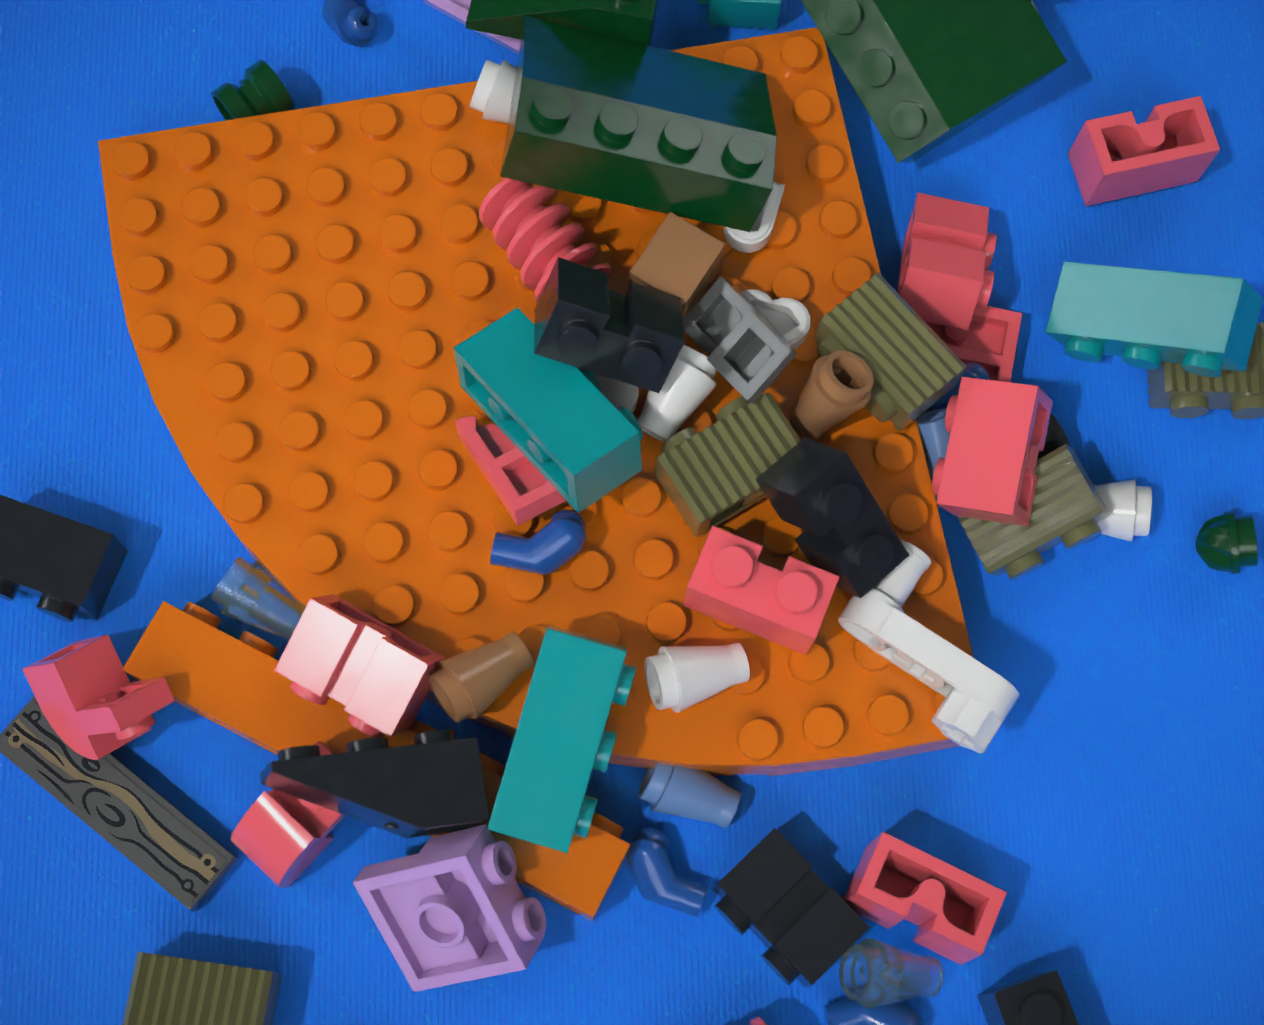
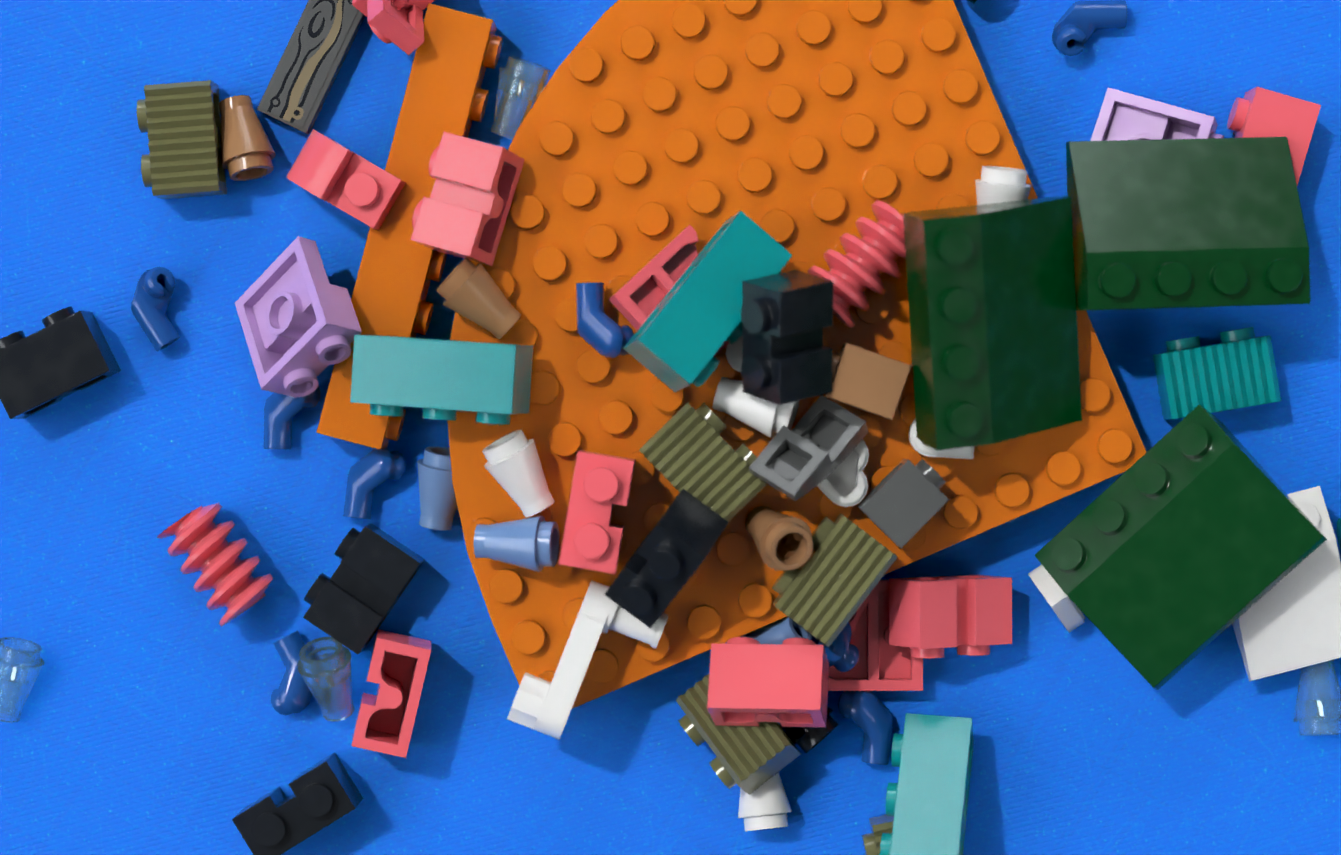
camera: 85 degrees right, 15 degrees up
black slope [260,730,490,838] -> none
coral brick [1068,96,1220,207] -> none
none -> medium nougat cone [218,95,276,181]
none -> blue arm [264,385,320,449]
none -> medium blue cone [474,516,559,572]
none -> blue arm [838,691,892,765]
none -> dark grey brick [857,458,949,548]
none -> white tile [1028,564,1086,633]

